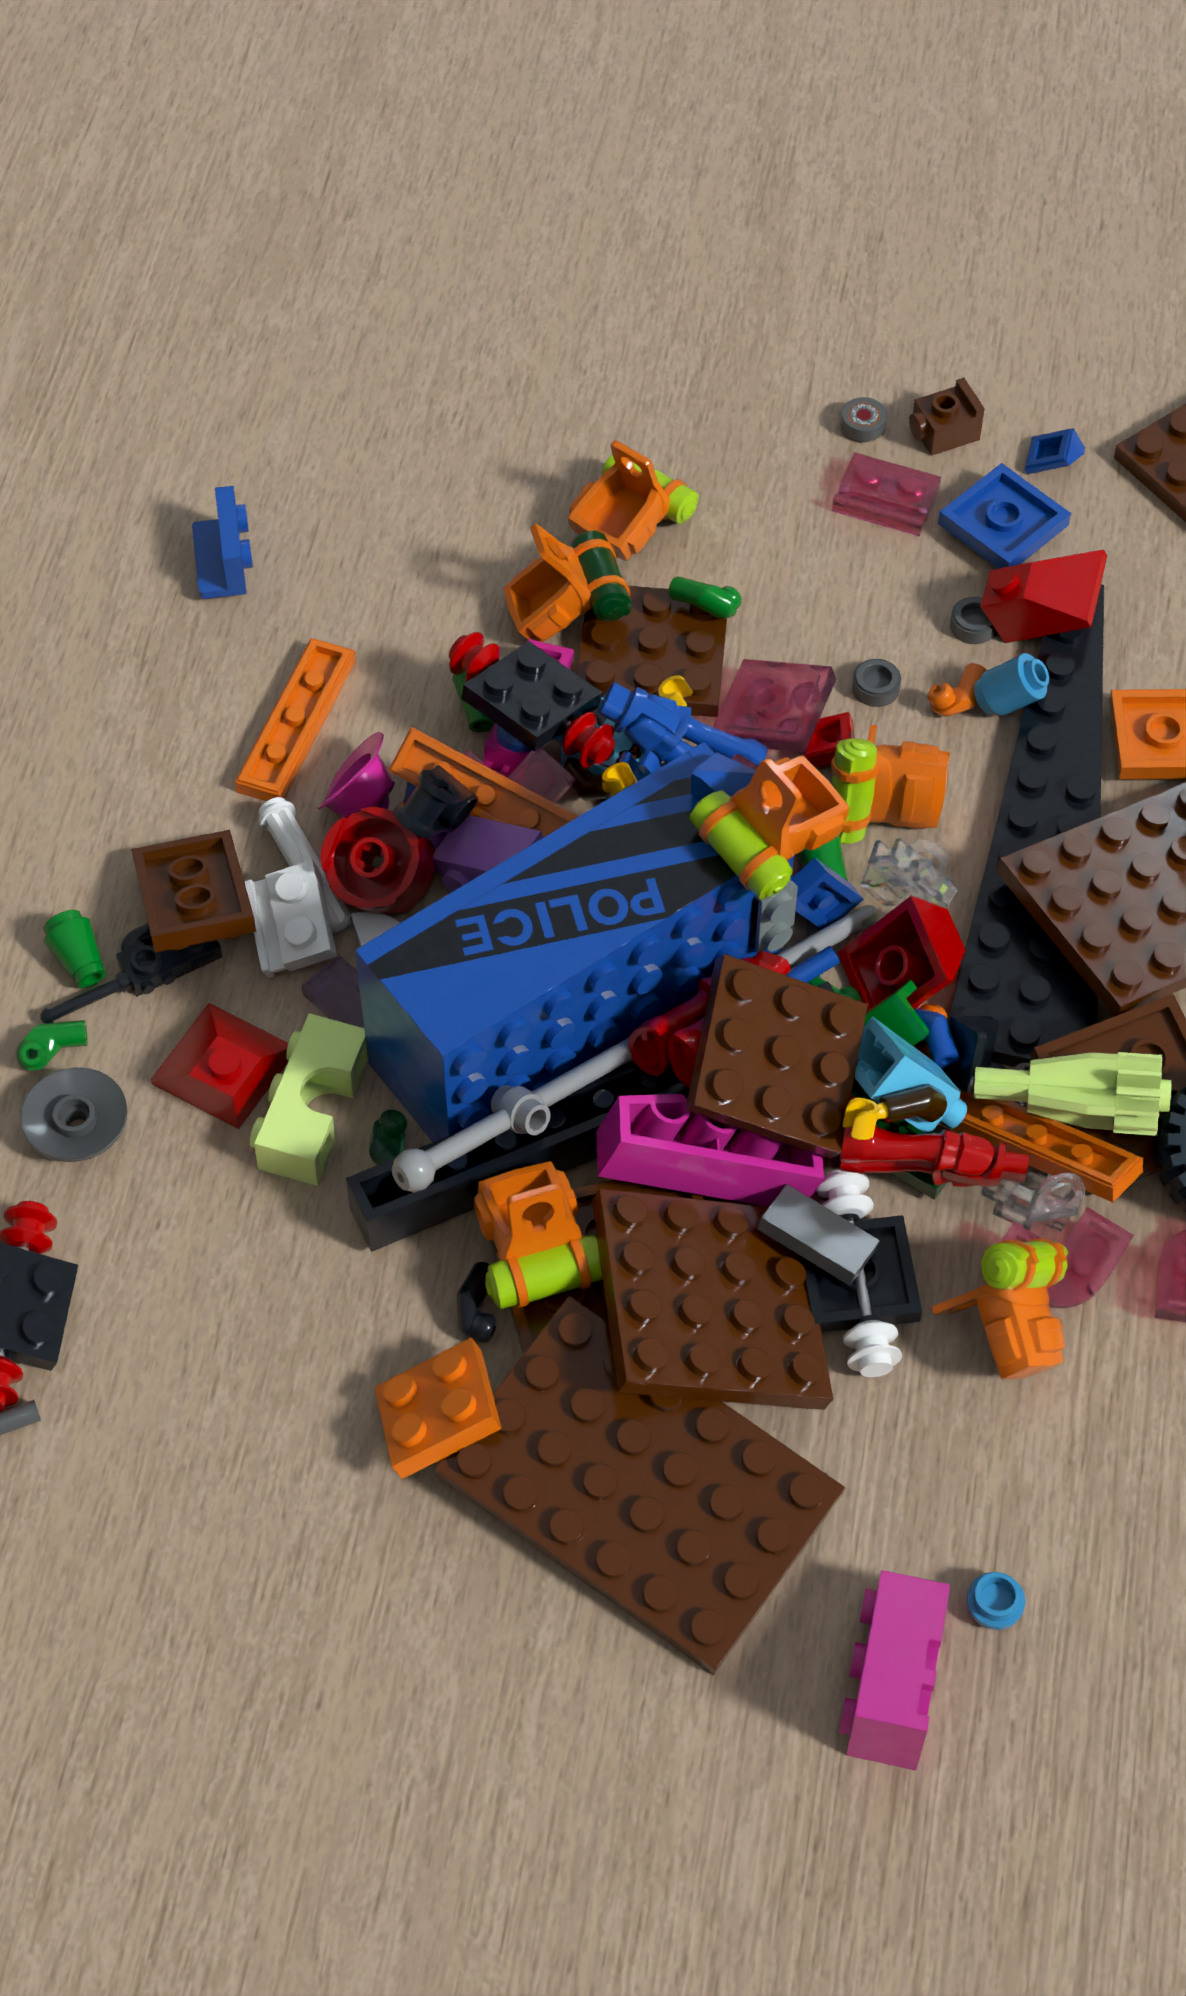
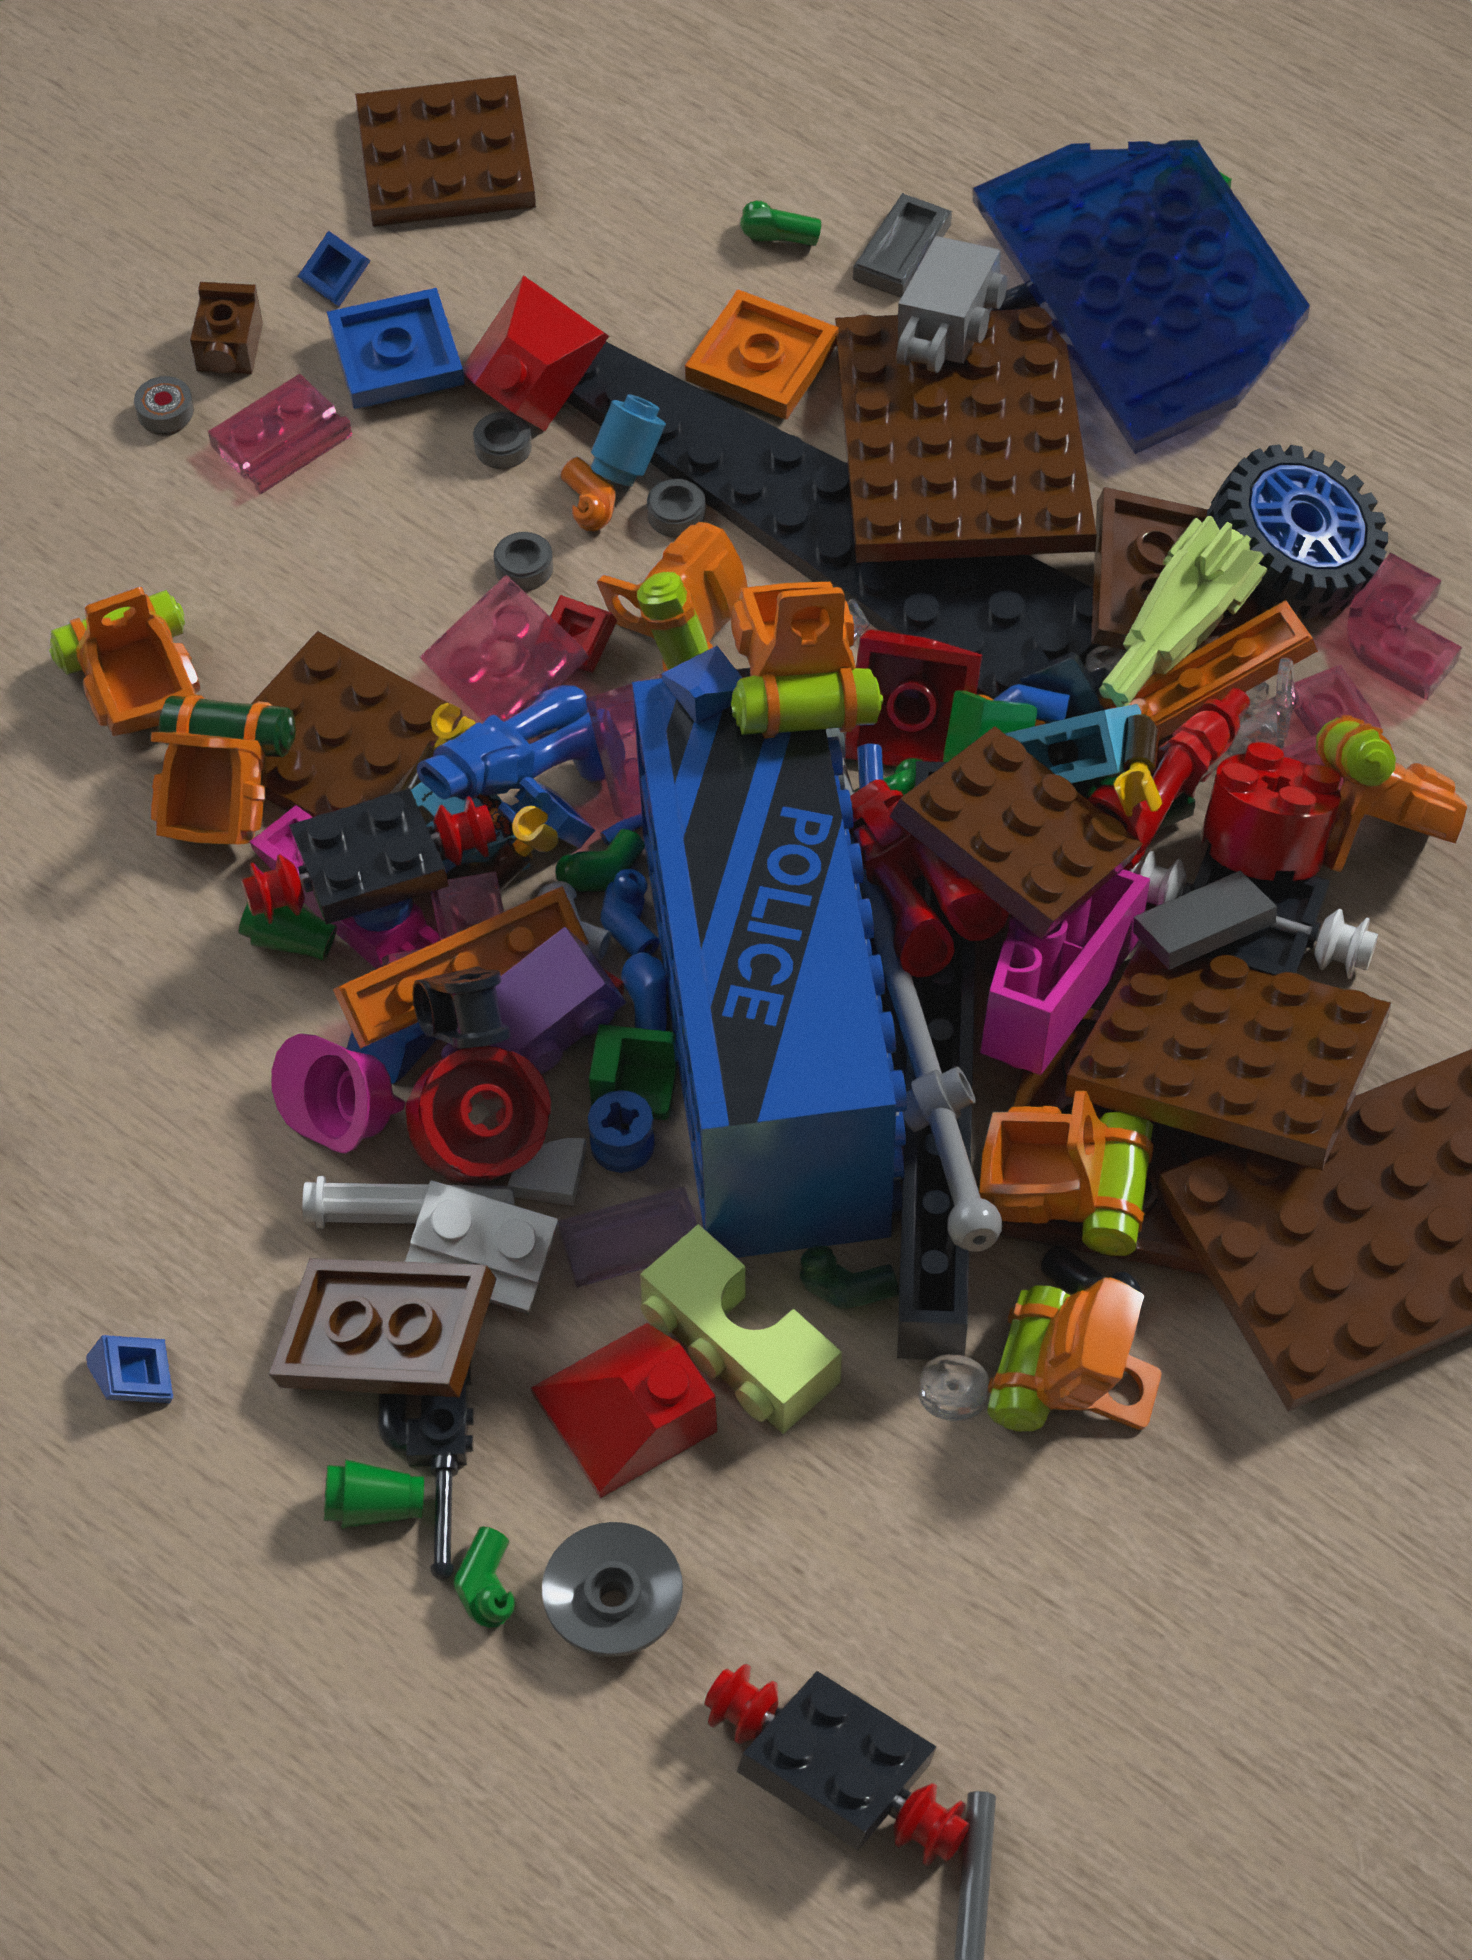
camera: 60 degrees left, 0 degrees up
orange tile [234,638,356,801] -> none
orange plate [374,1337,502,1479] -> none
green arm [669,576,742,619] -> none
none -> blue slope [86,1335,174,1403]
none -> dark grey tile [647,479,706,537]
none -> clear tile [919,1354,989,1421]
none -> orange piece [987,1277,1162,1432]
none -> red brick [1200,742,1341,881]

